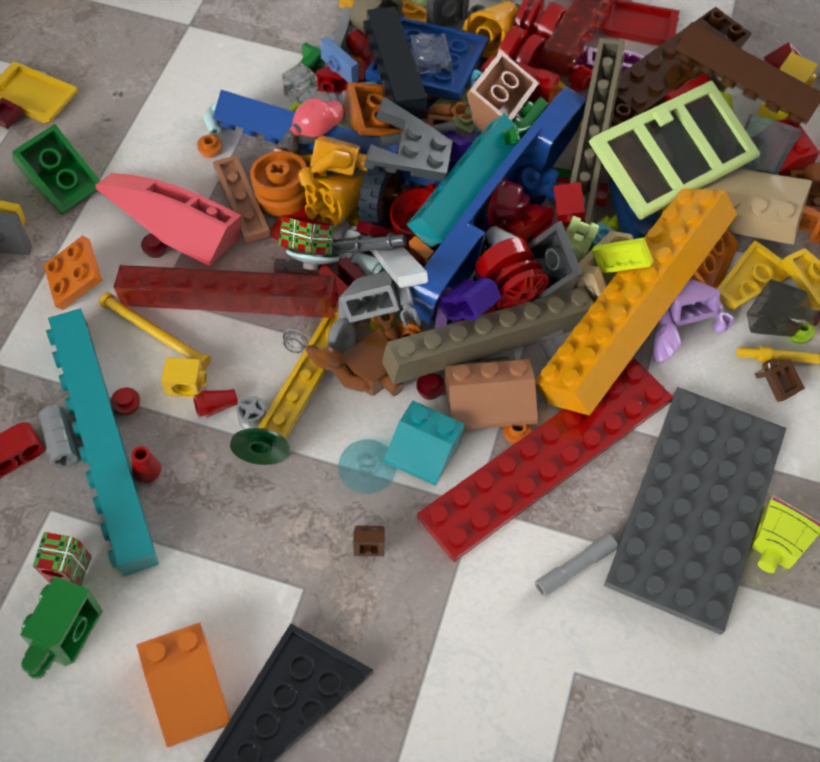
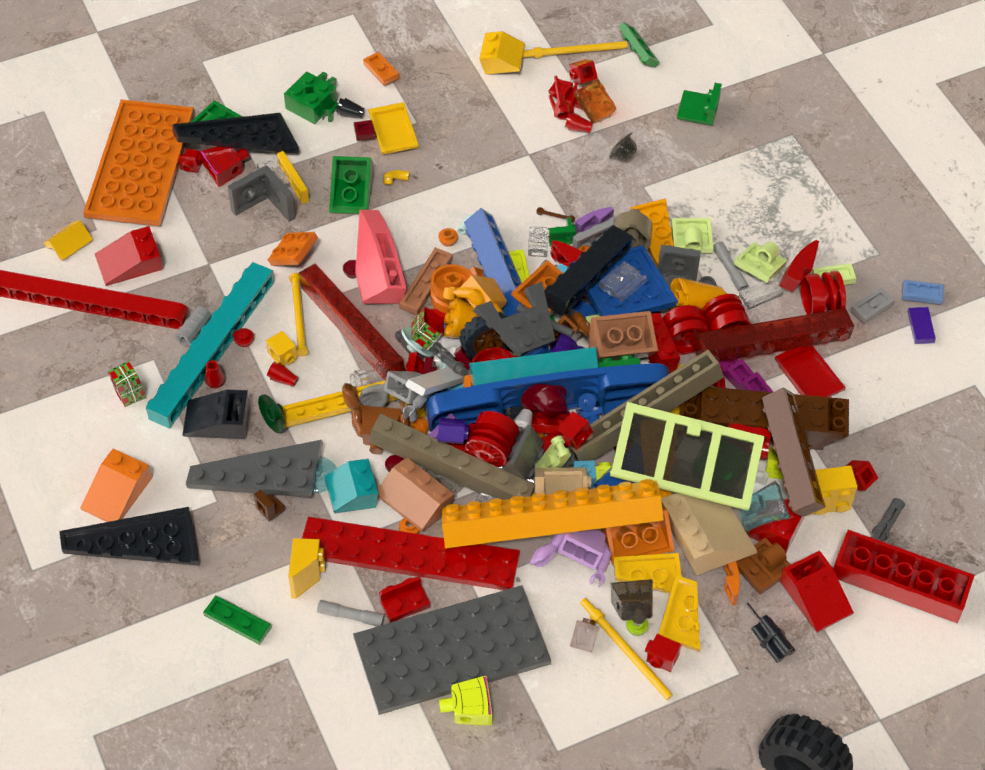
camera: 50 degrees right, 5 degrees down
green hinge [20,576,103,680] -> none
light grey wheel [236,396,266,429] -> none
coral hair [284,98,344,154] -> none
medium blue plate [320,36,358,83] -> none
green hand [503,126,530,145] -> none
neon yellow plate [591,238,654,273] -> none
none -> black slope [182,390,250,439]
none -> dark grey wing [186,439,323,497]
none -> green tile [203,595,272,645]
none -> yellow slope [288,538,325,599]
none -> red bracket [379,576,431,623]
none -> yellow arm [383,170,410,185]
none -> reddish brown hinge [536,207,575,222]
none -> medium lavender slope [575,207,614,234]

